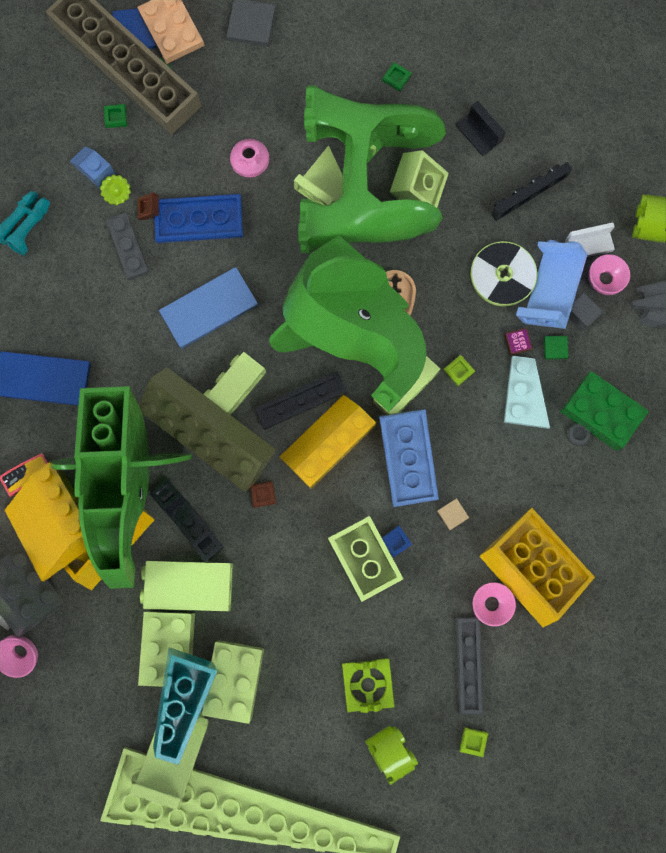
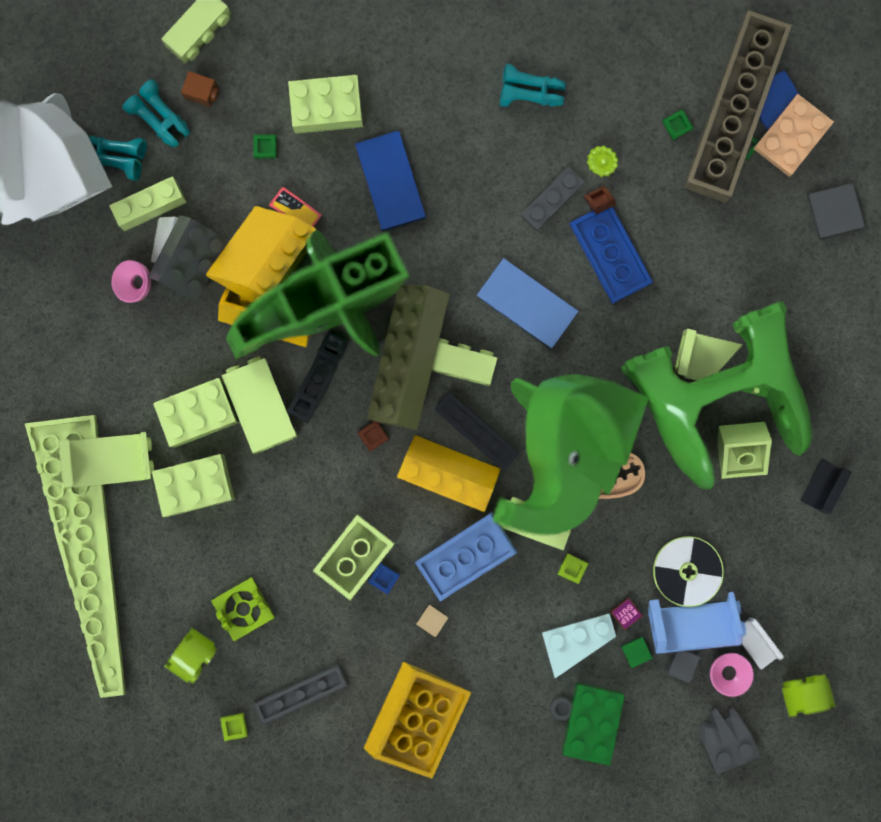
camera: 65 degrees right, 5 degrees up
medium blue slope [70,146,116,189] -> none
teal wedge [153,647,217,765] -> none
bright pink piece [230,139,270,177] -> none
green tile [382,62,412,92] -> none
bright pink piece [472,583,516,626] -> none
black plate [491,162,572,221] -> none

